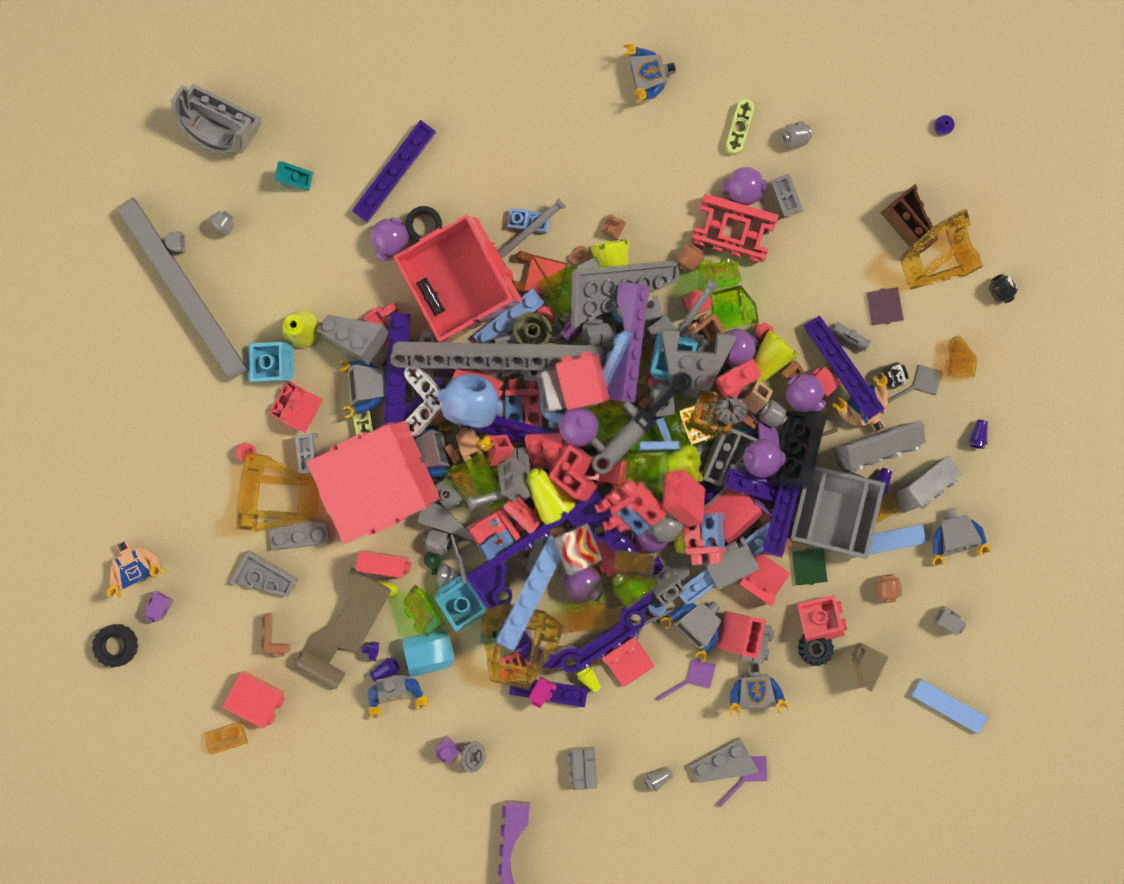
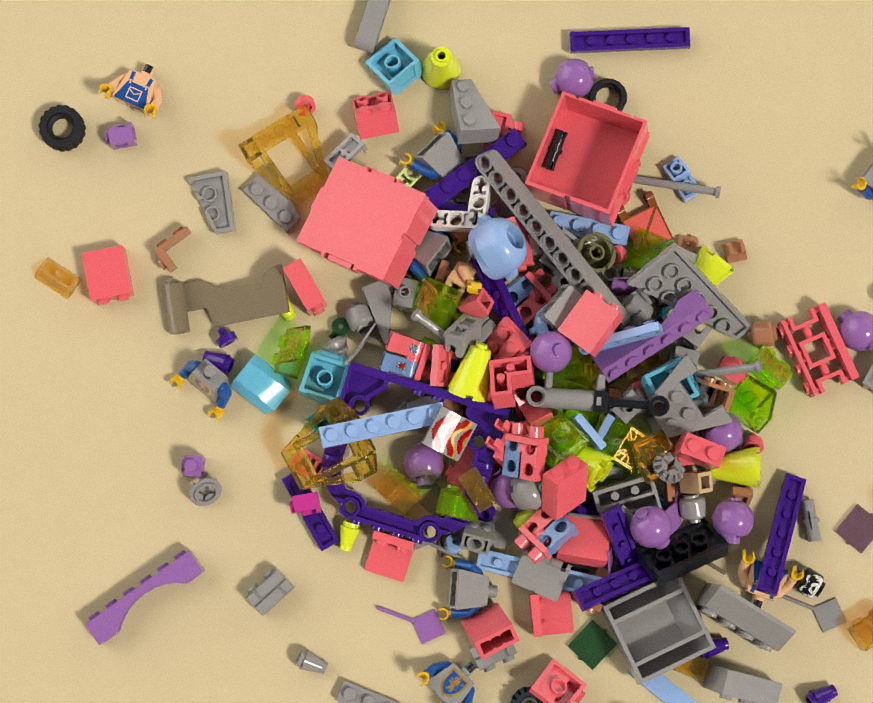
camera: 45 degrees right, 5 degrees down
coral brick [810,367,841,398] -> none

